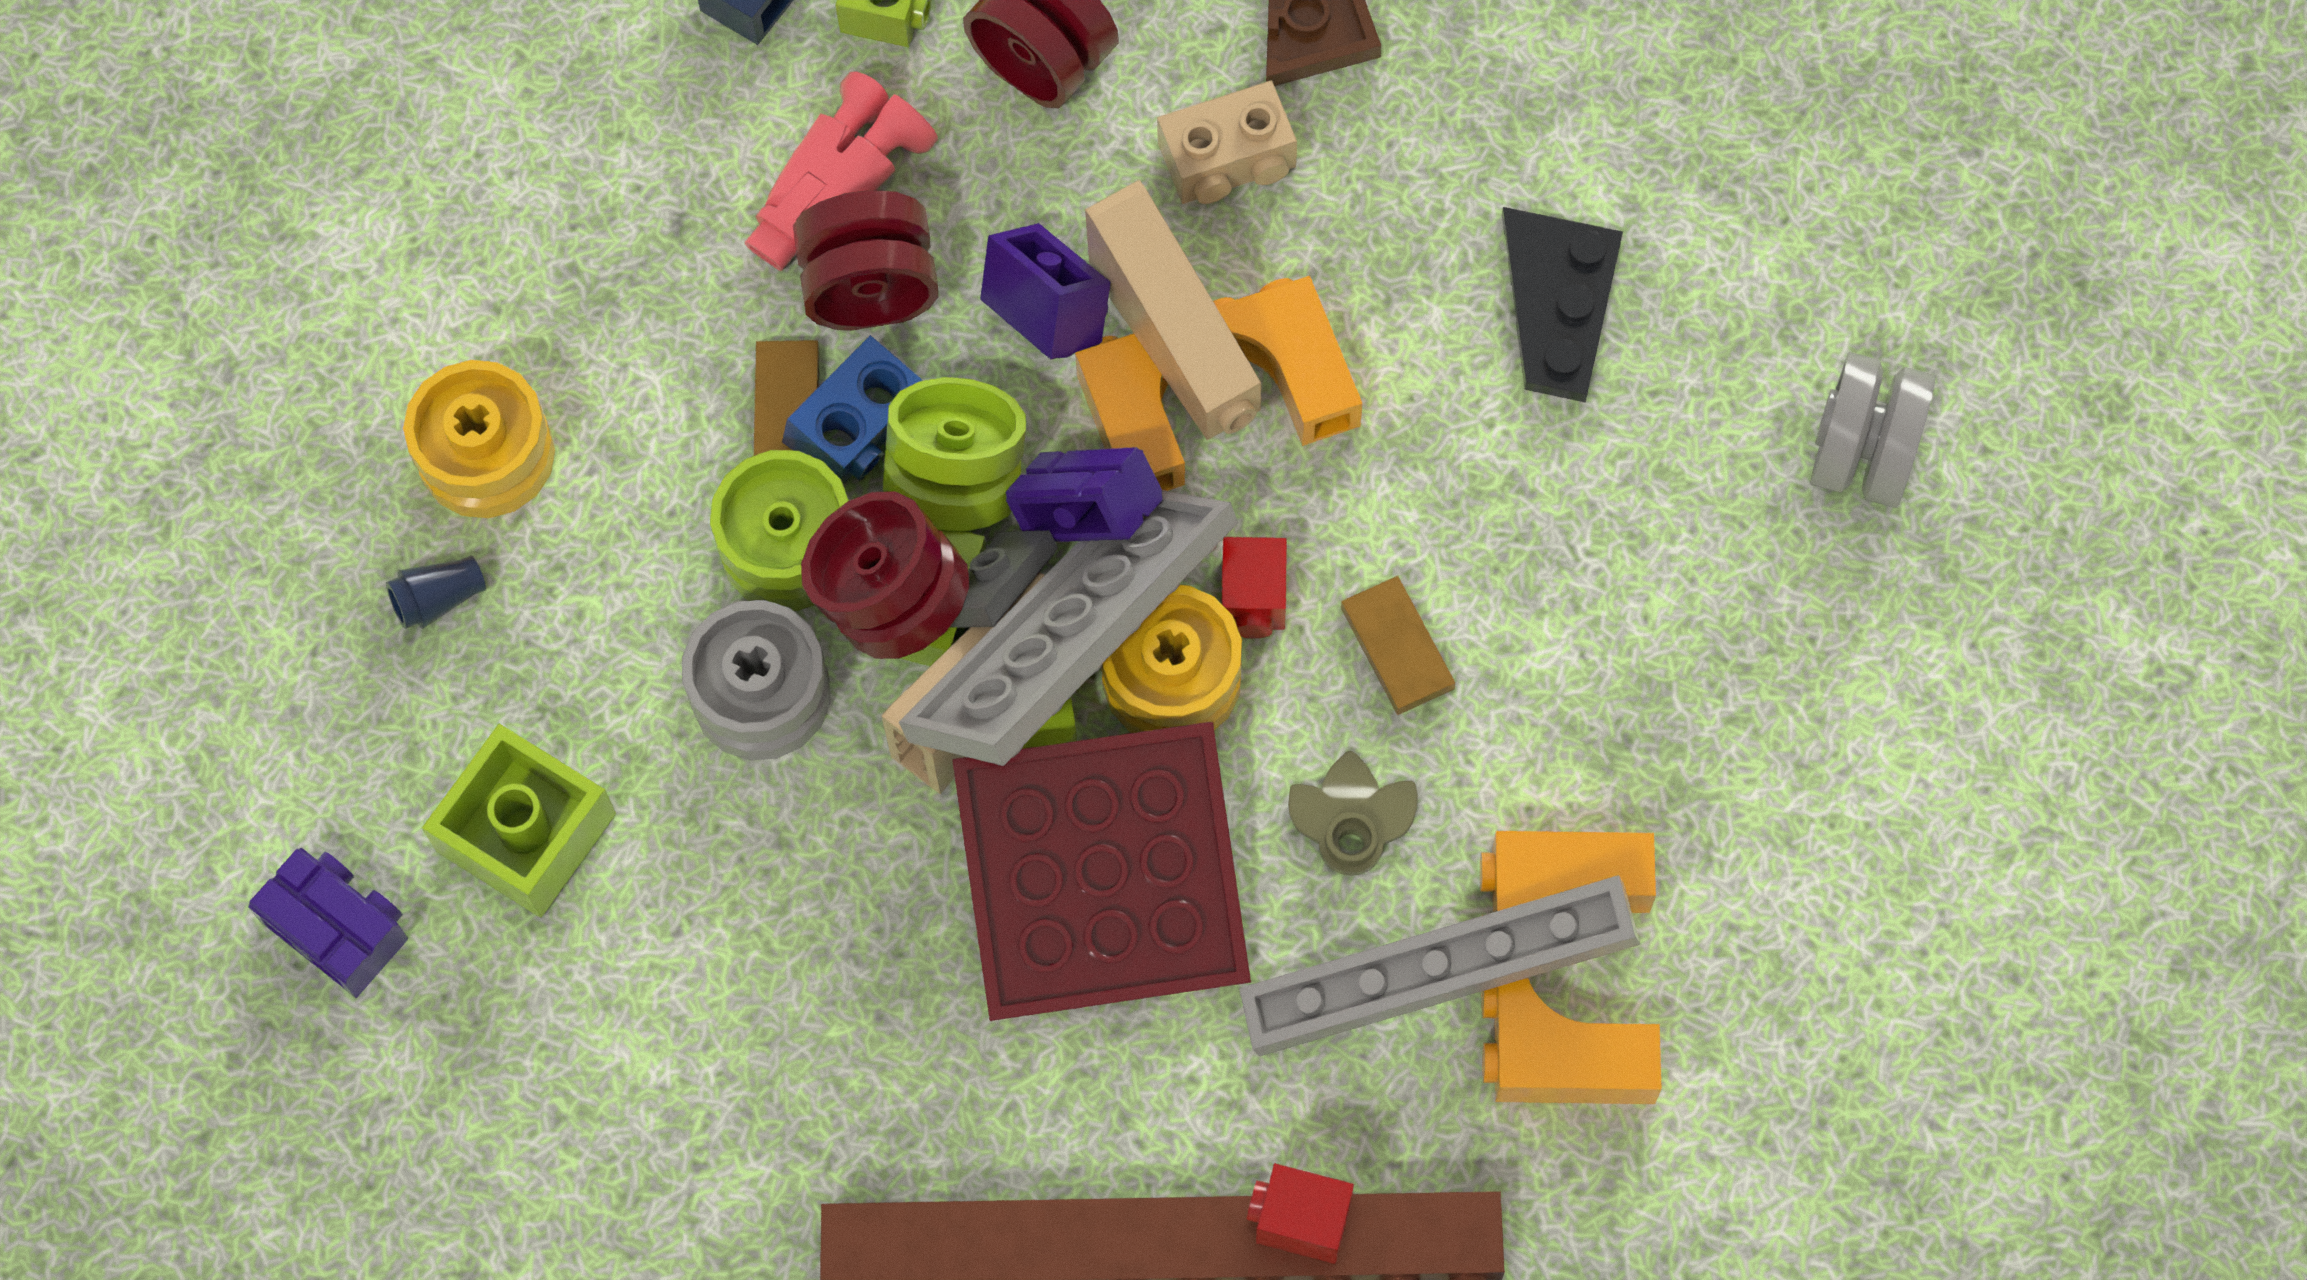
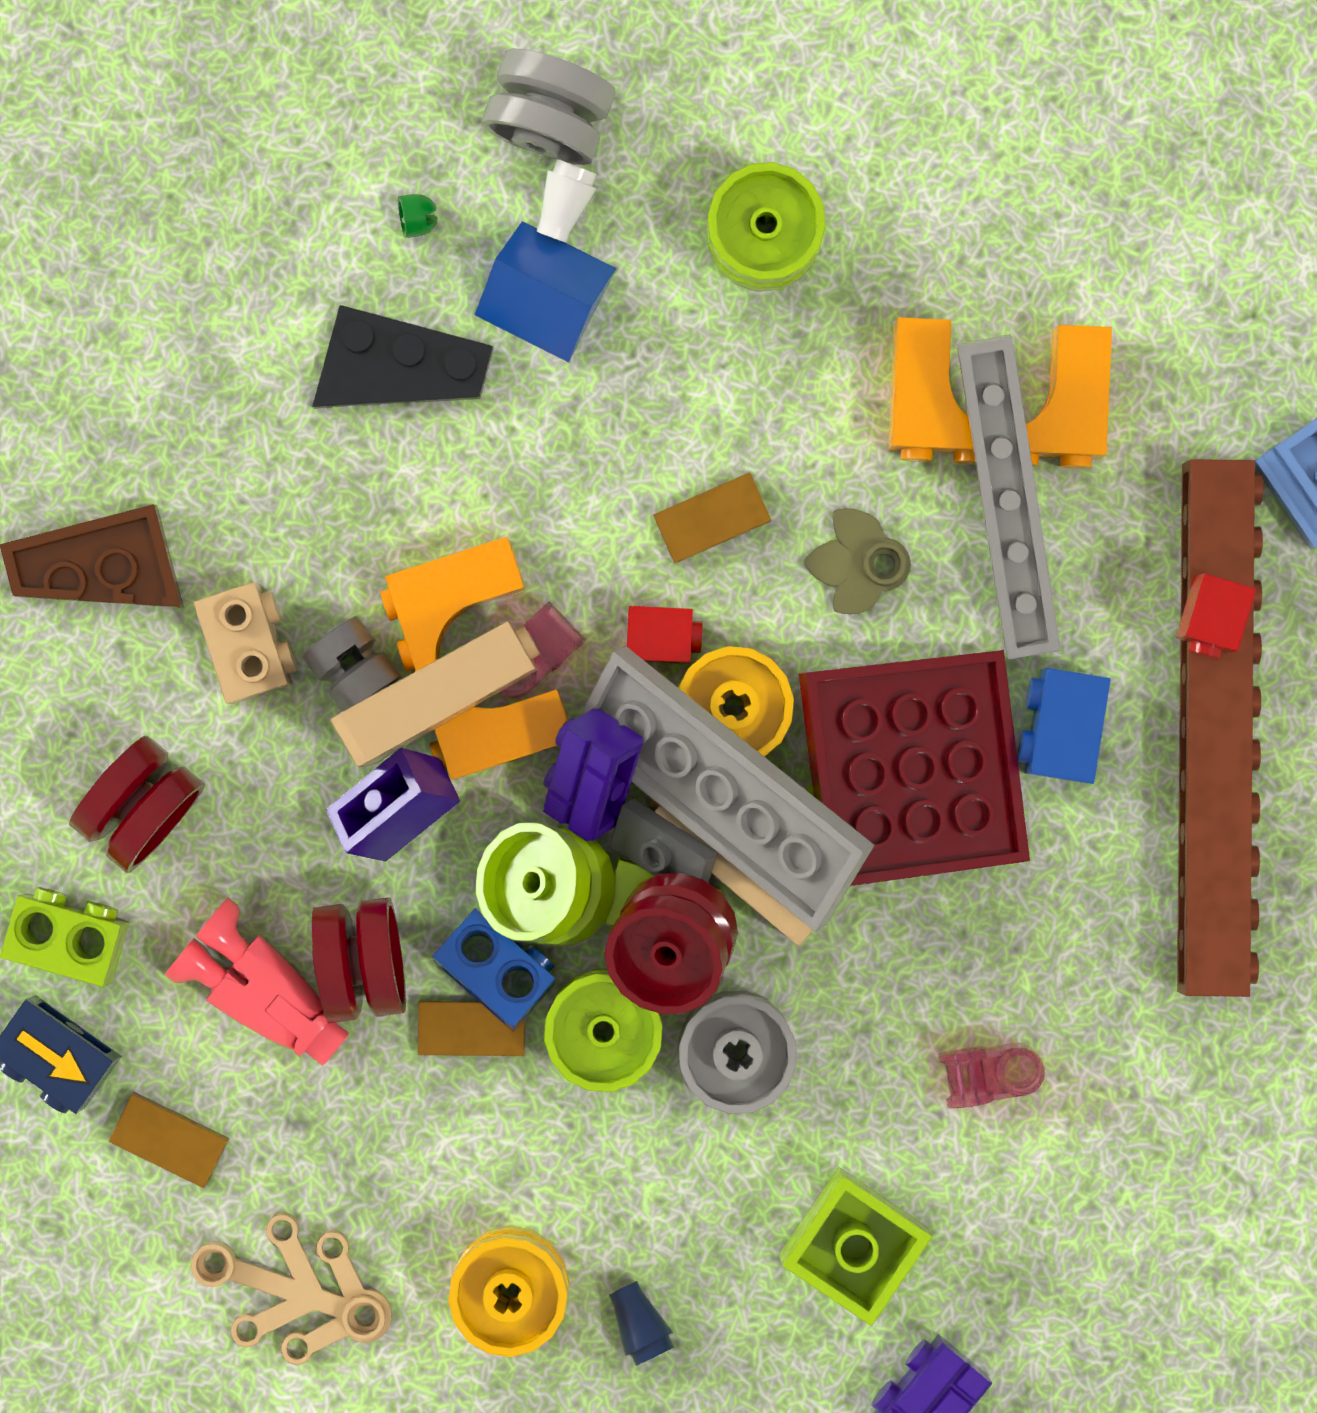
camera: 90 degrees left, 20 degrees up
none -> pearl gold tile [108,1092,230,1188]
none -> tan plant [191,1212,392,1365]
none -> flat silver wheel [302,616,402,711]
none -> green hinge [398,194,438,238]
none -> blue slope [475,221,616,363]
none -> clear pink piece [499,602,587,699]
none -> white cone [536,159,597,243]
none -> lime wheel [707,162,826,292]
none -> clear pink piece [938,1043,1045,1108]
none -> blue brick [1017,668,1111,784]

